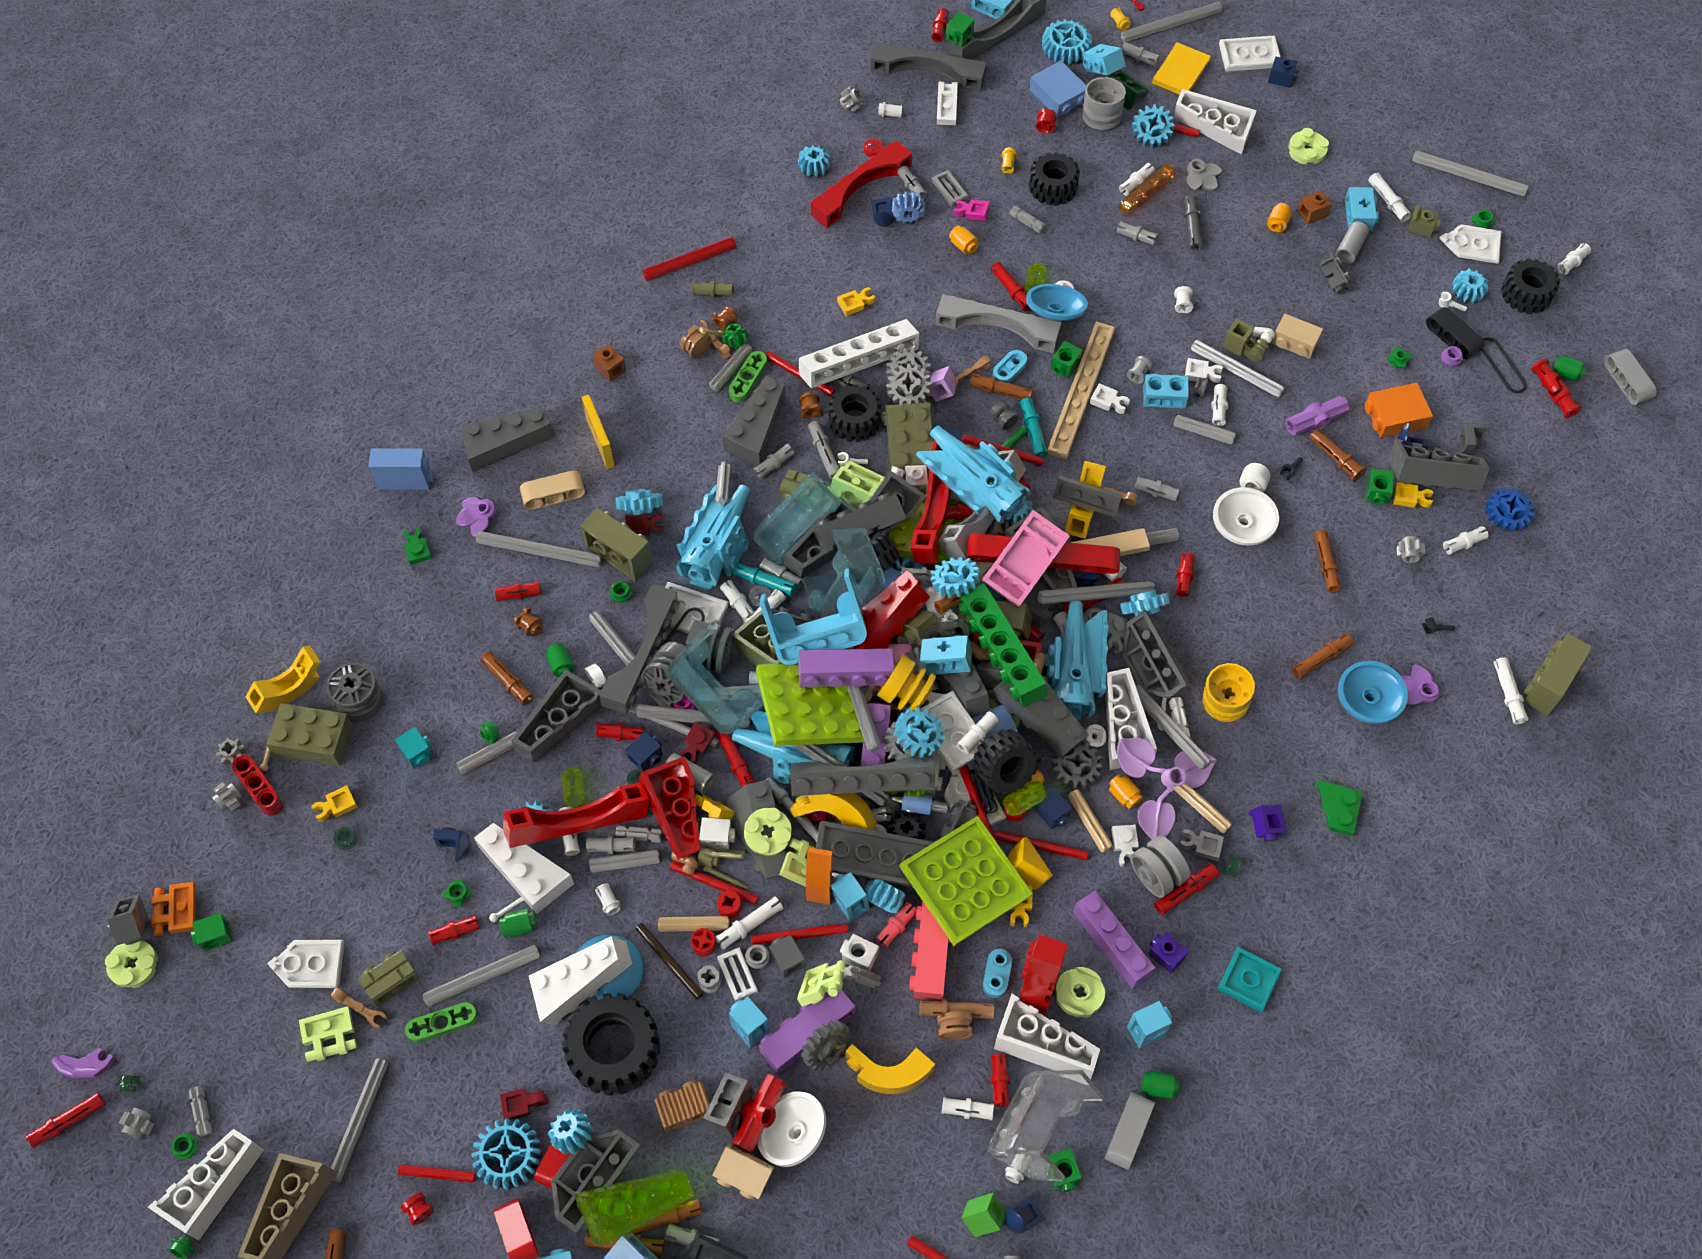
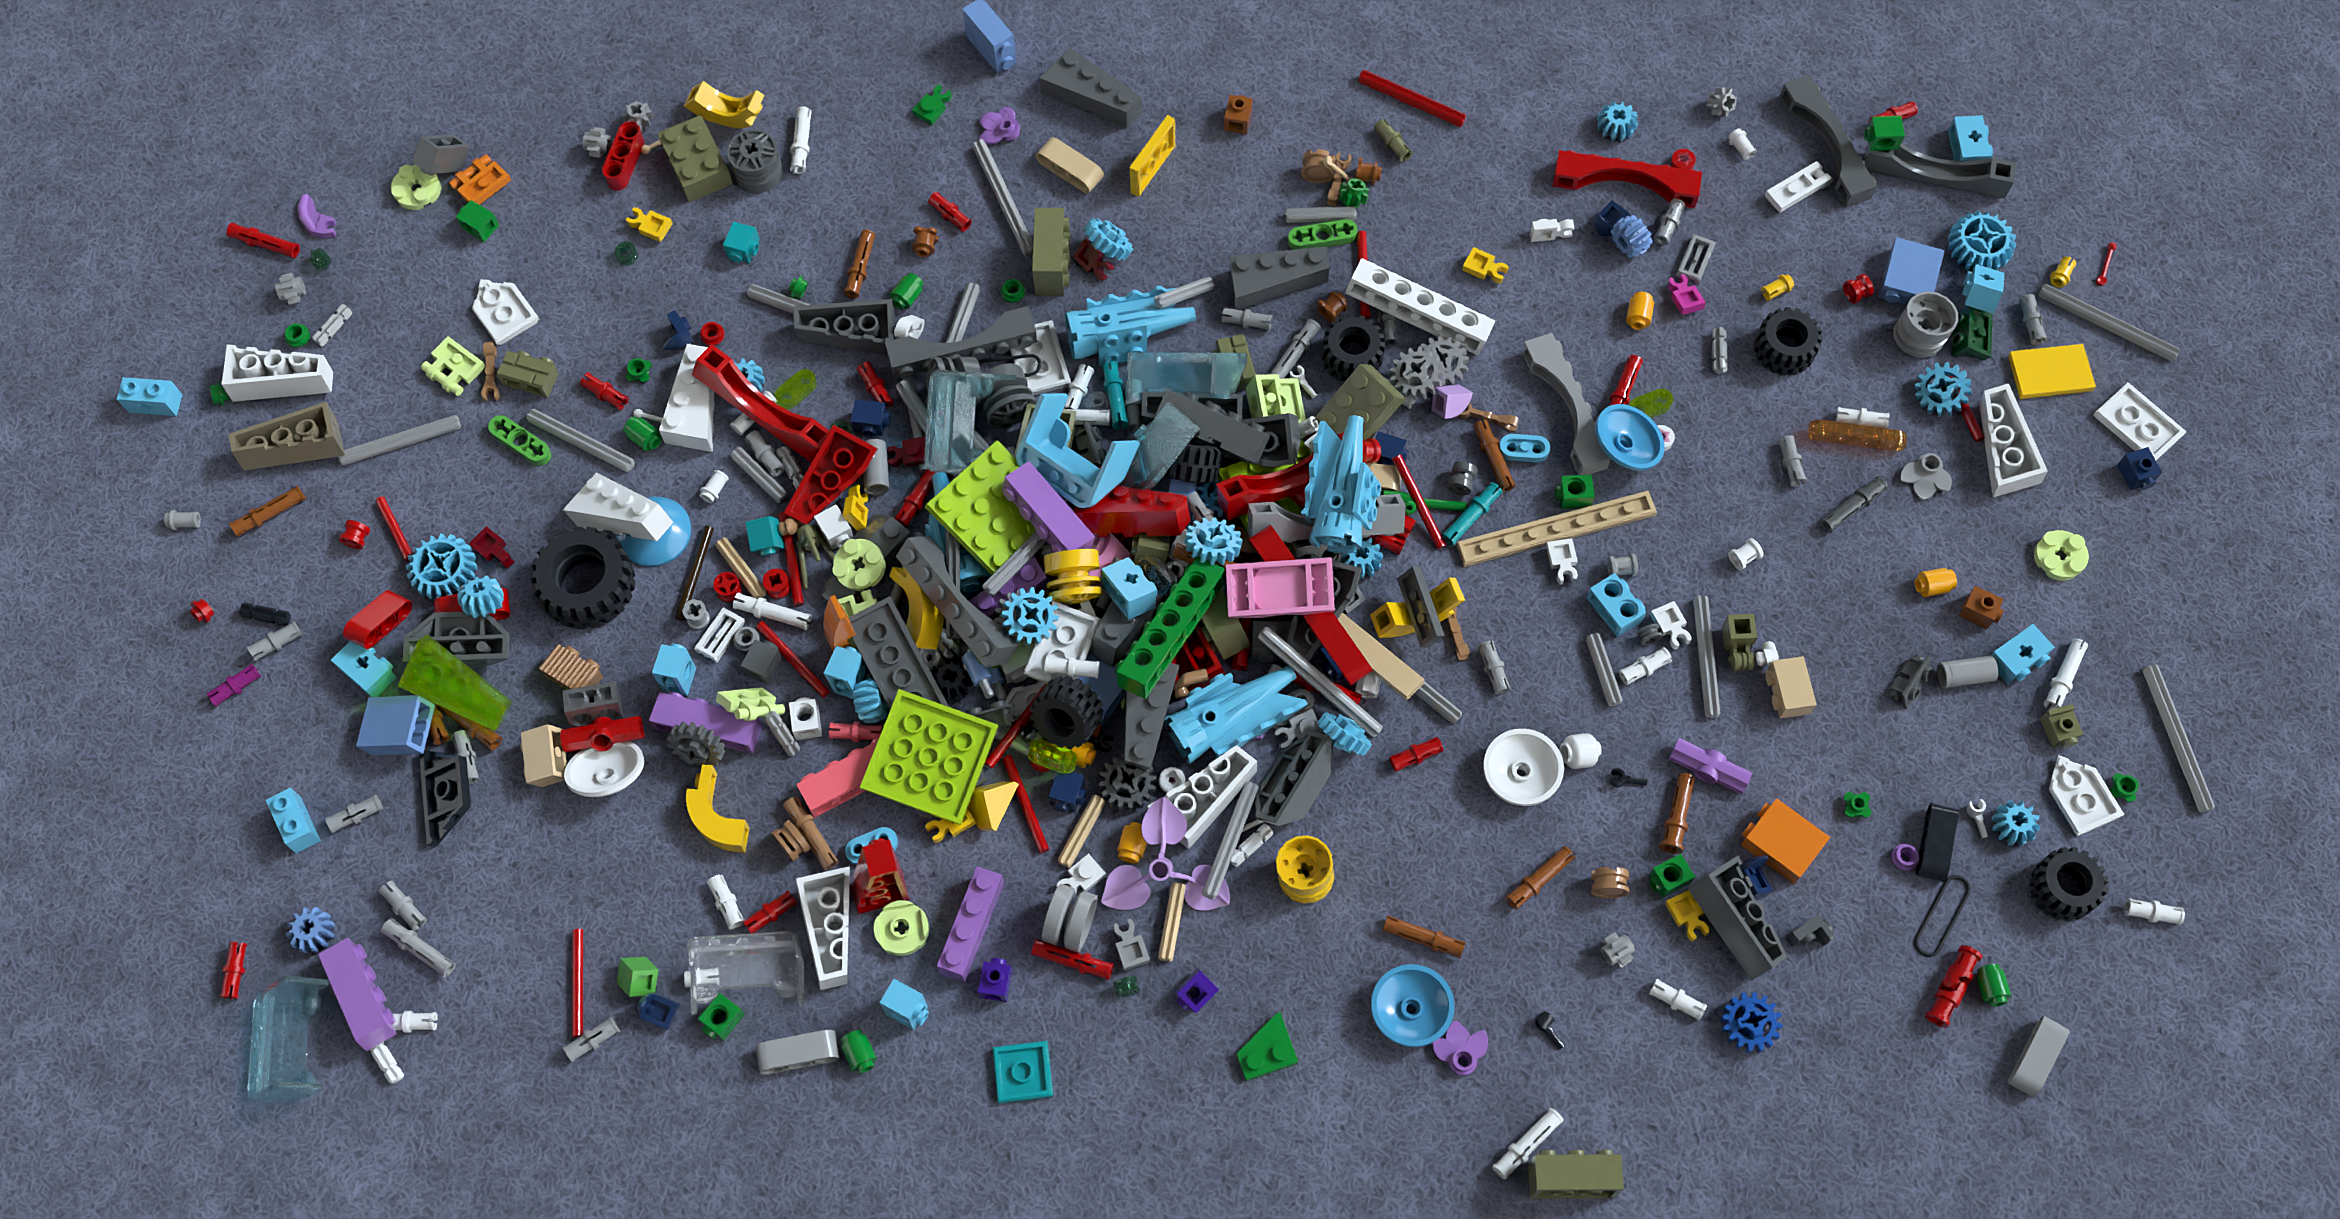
camera: 55 degrees right, 5 degrees up
none -> red plate [700,322,725,346]
none -> teal brick [745,516,784,557]
none -> white pin [790,107,812,174]
none -> white plate [1530,219,1574,242]
none -> medium nougat wheel [1591,867,1630,898]

